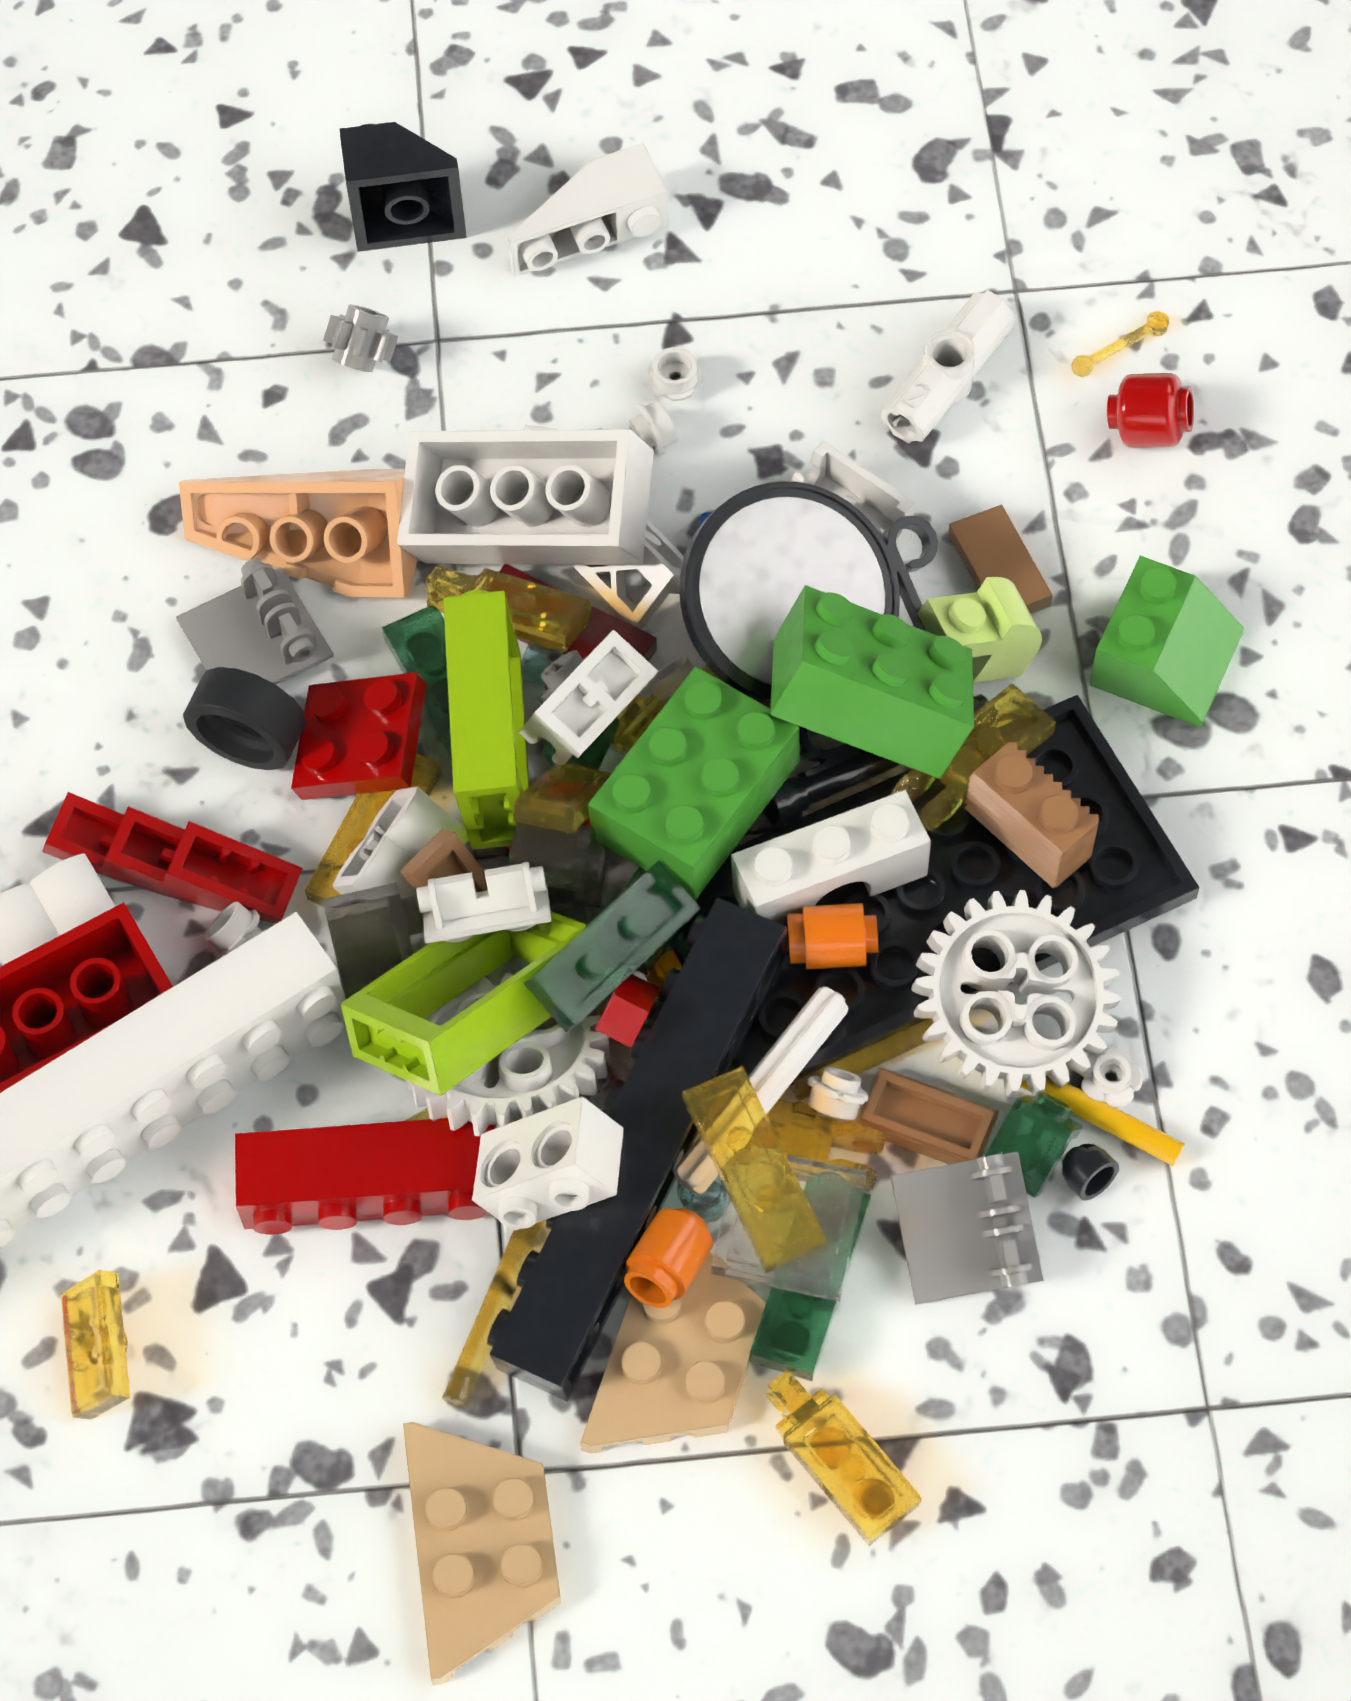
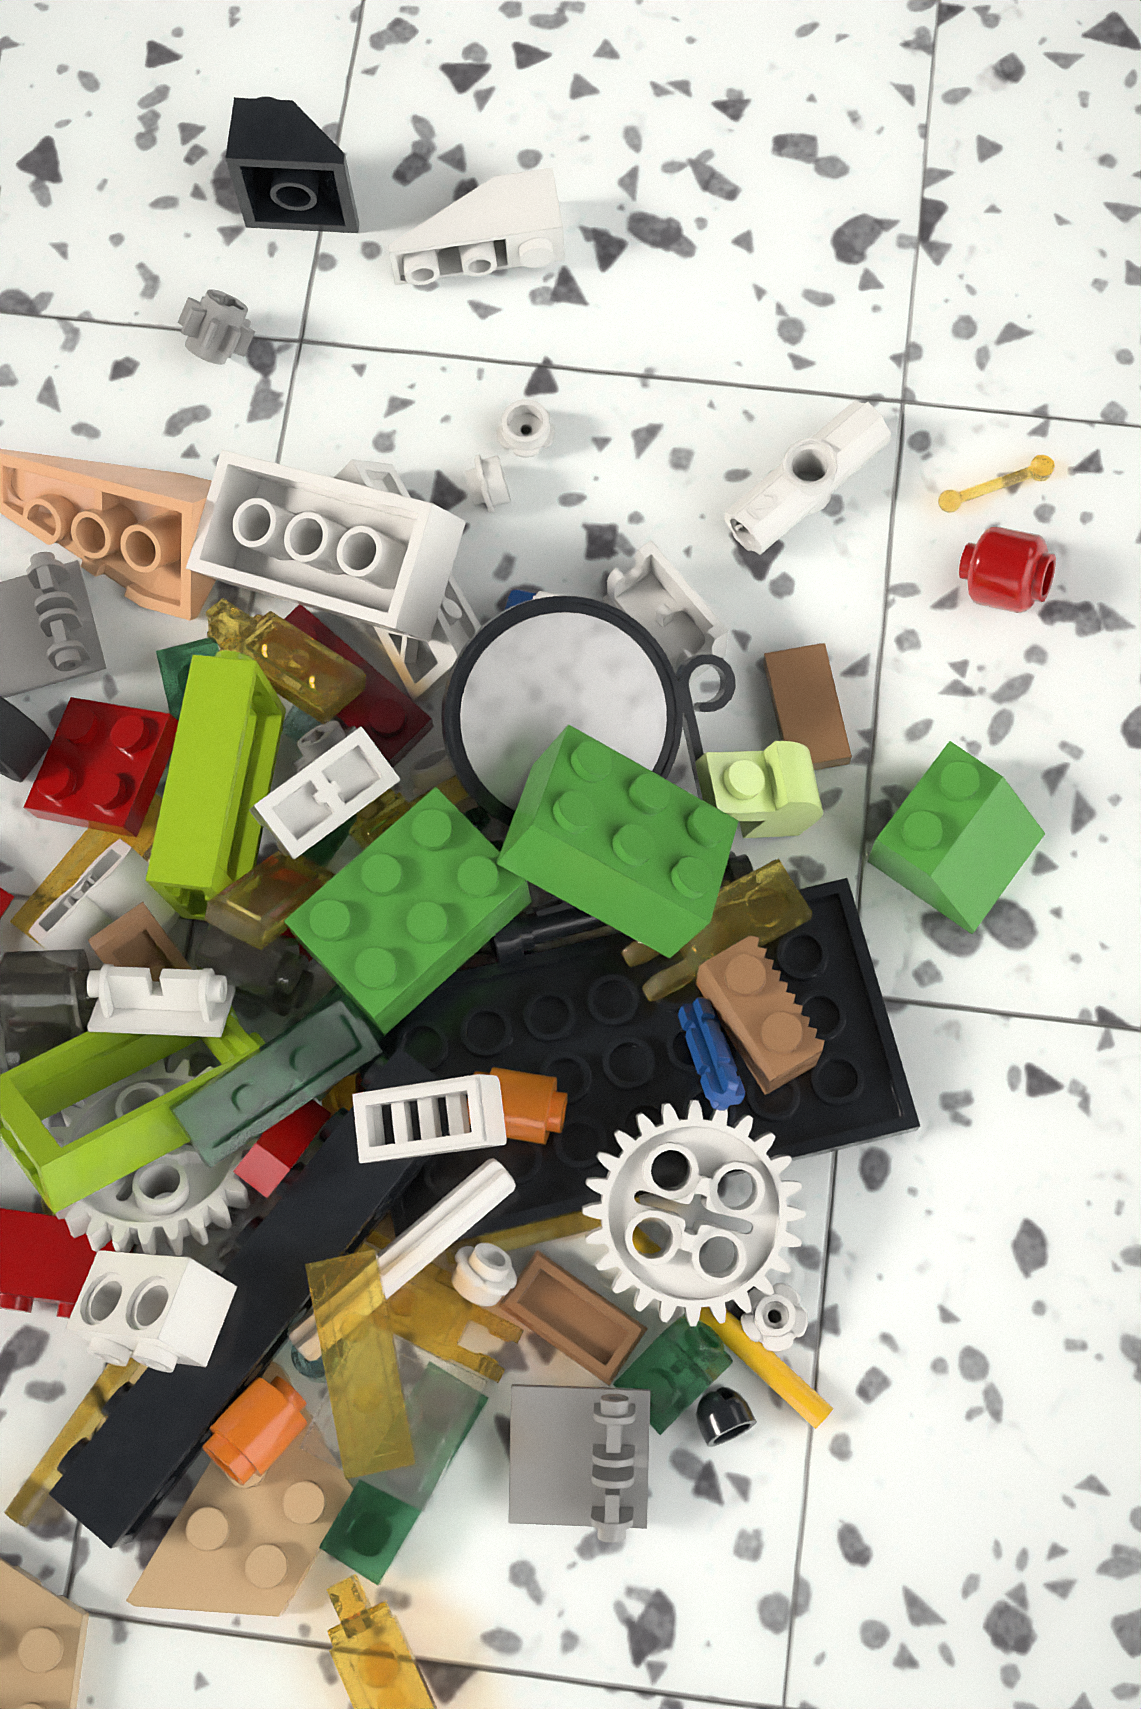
camera: 15 degrees right, 10 degrees up
white arch [731,790,931,928] -> none
none -> white slope [352,1074,506,1163]
none -> blue axle [678,997,745,1111]

